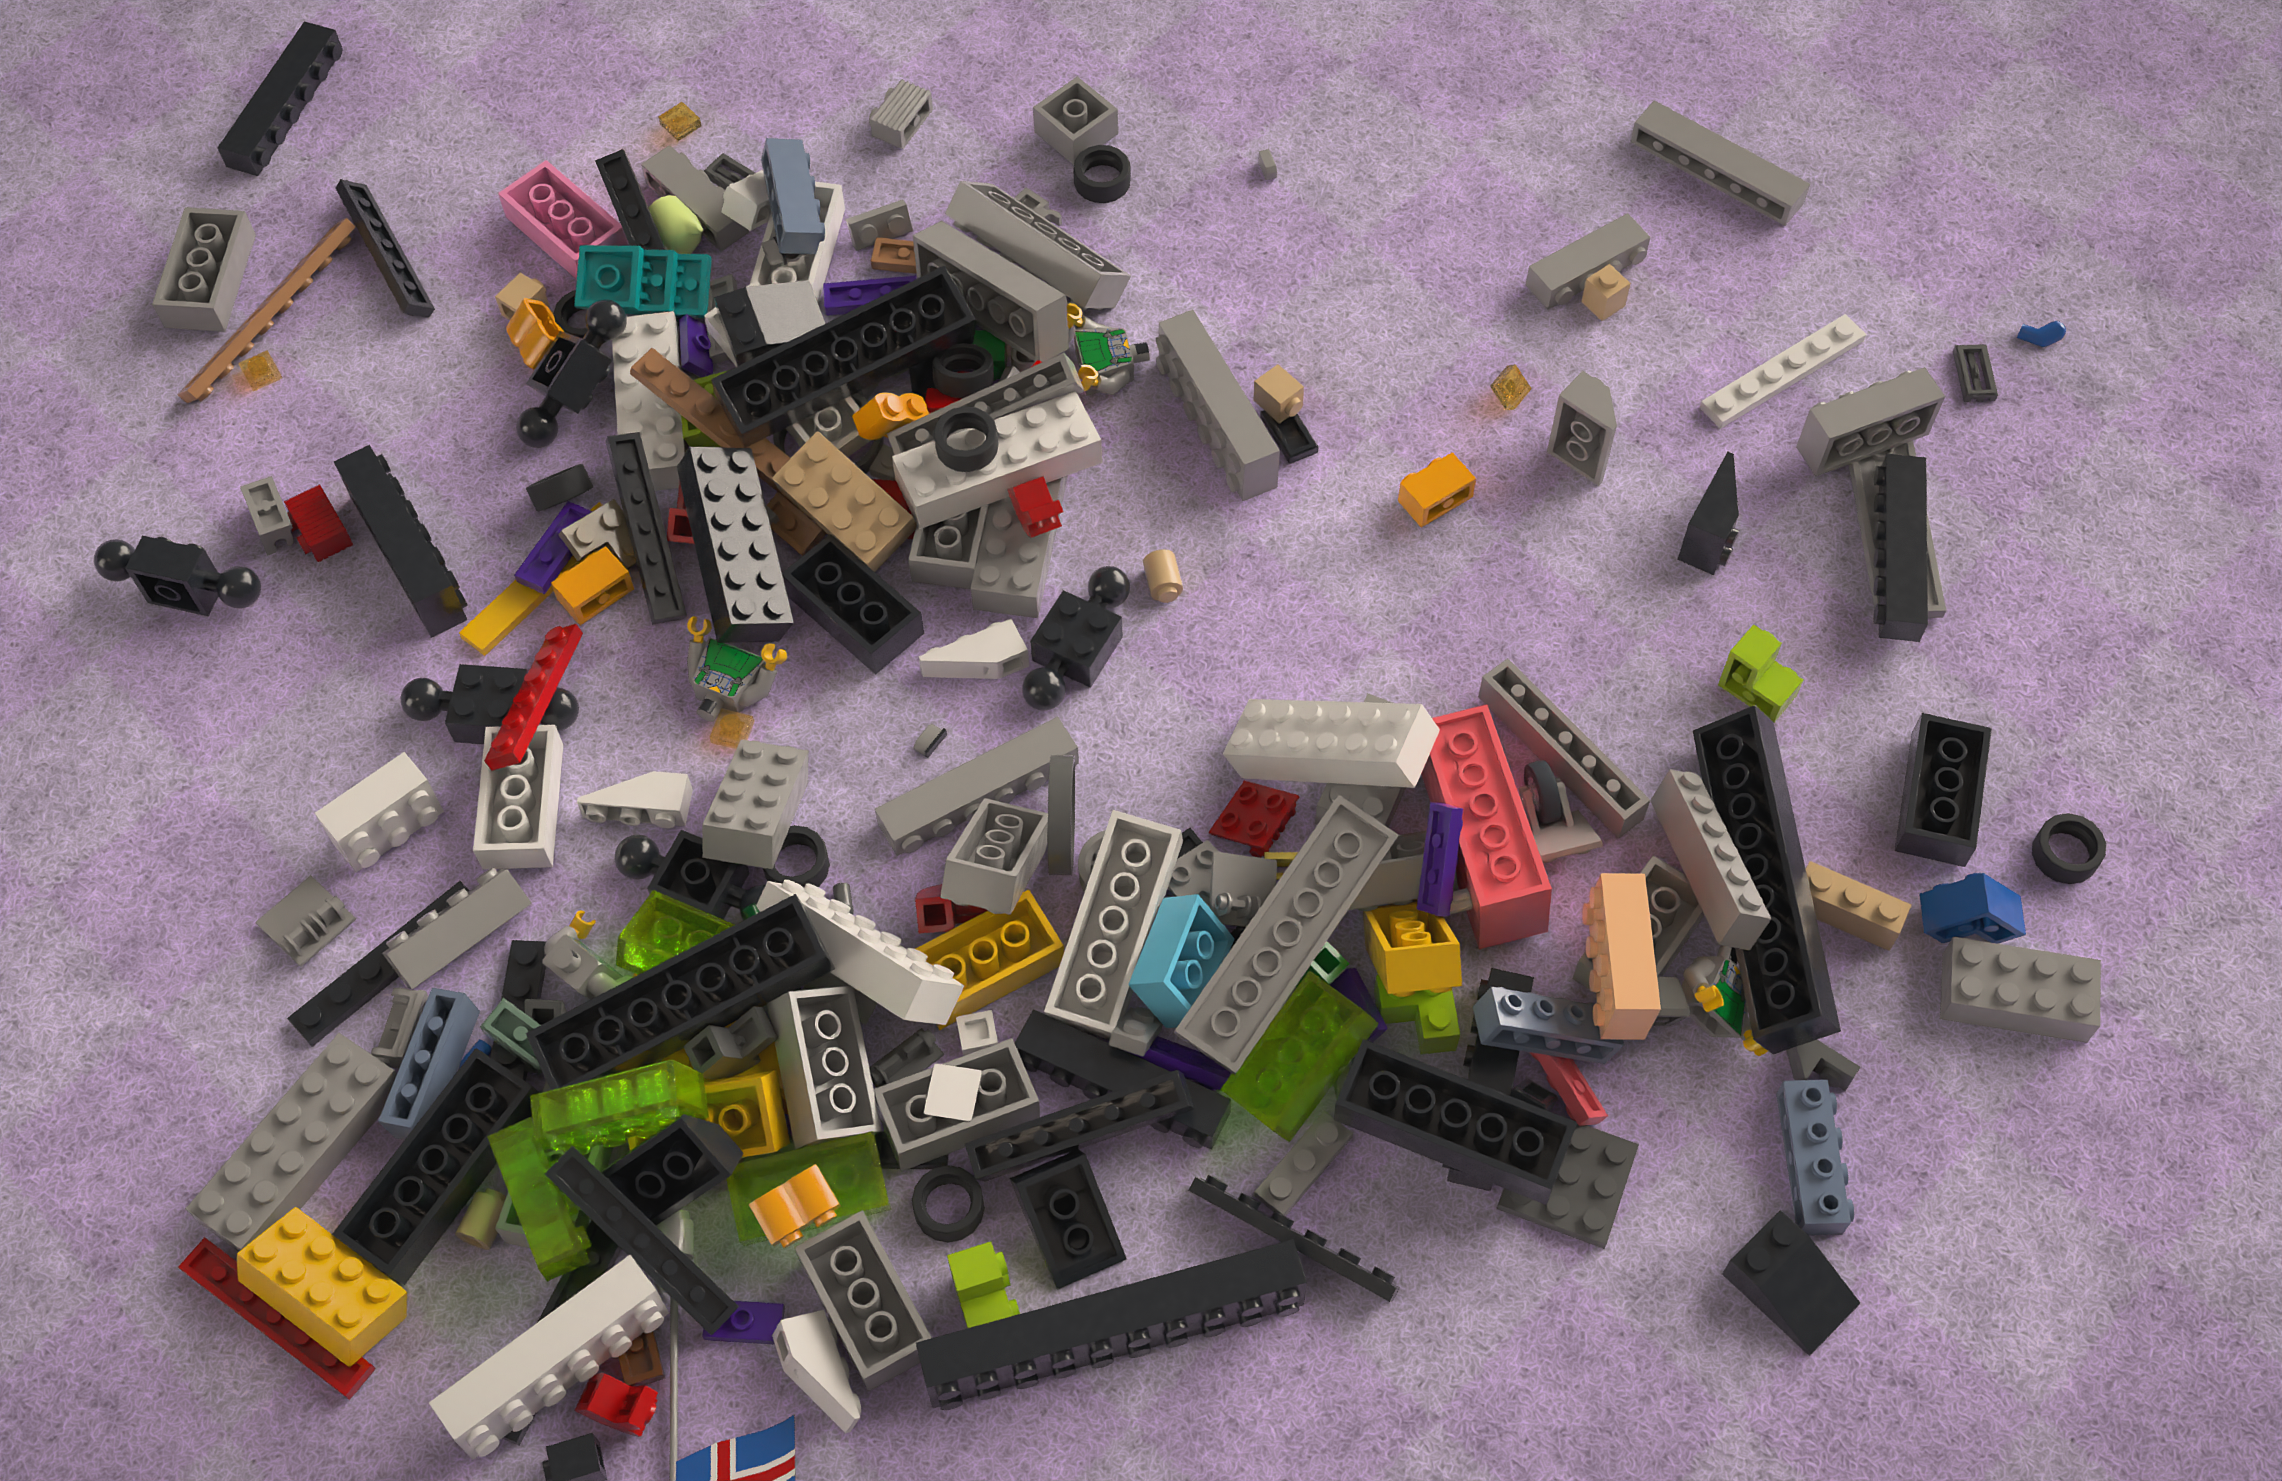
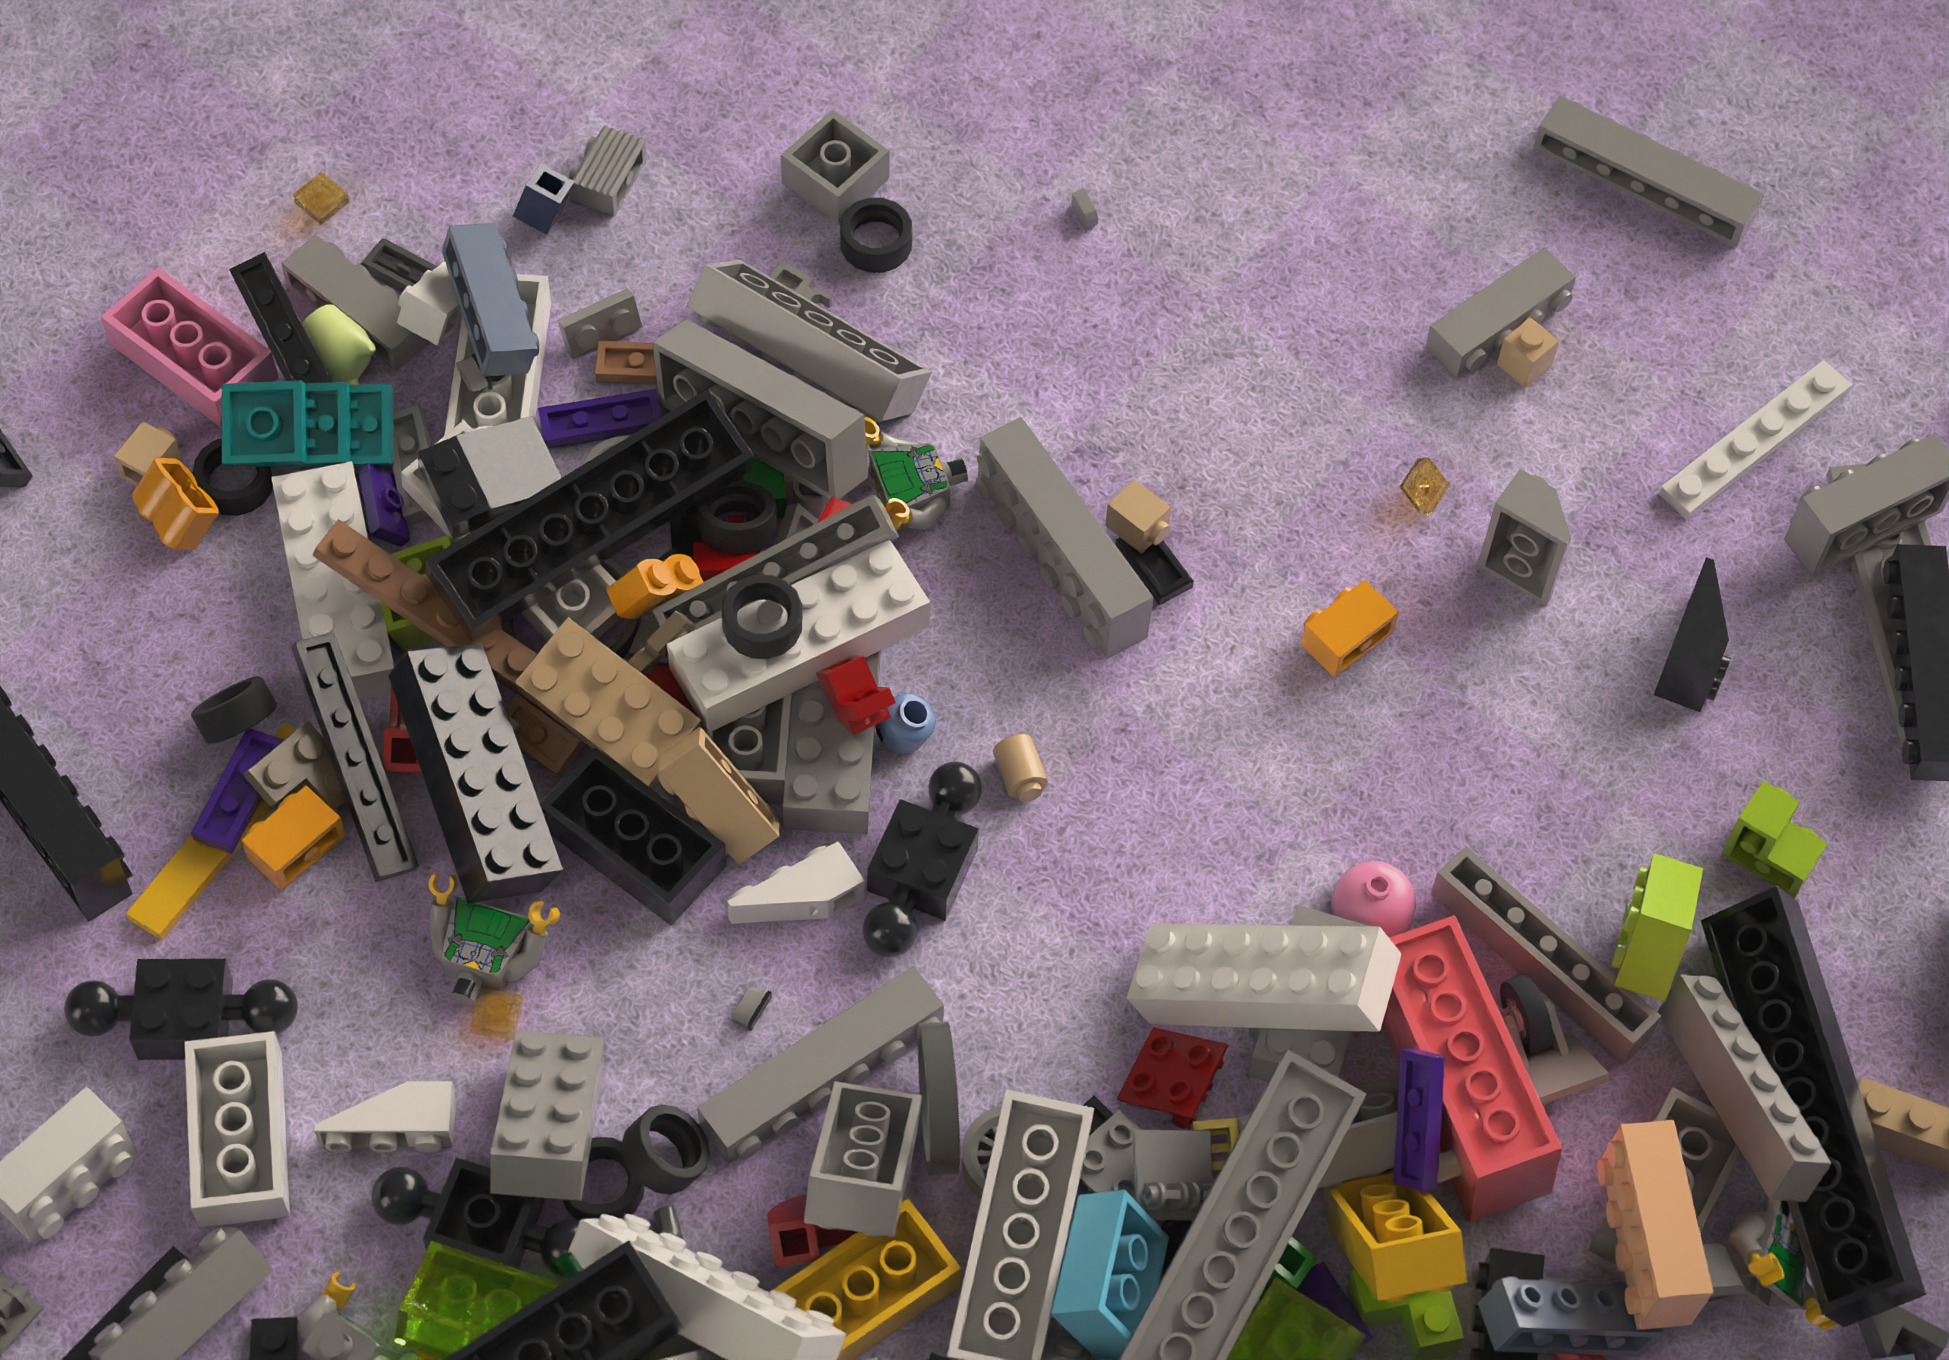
camera: 10 degrees left, 0 degrees up
red plate [484,624,583,771] -> none
black brick [516,299,627,448] -> none
none -> dark blue brick [513,163,575,235]
none -> black tyre [621,1104,711,1195]
none -> dark tan plate [627,611,696,676]
none -> tan brick [658,727,780,865]
none -> medium blue head [875,693,936,754]
none -> bright pink cylinder [1330,861,1416,938]
none -> lime brick [1611,853,1703,1002]

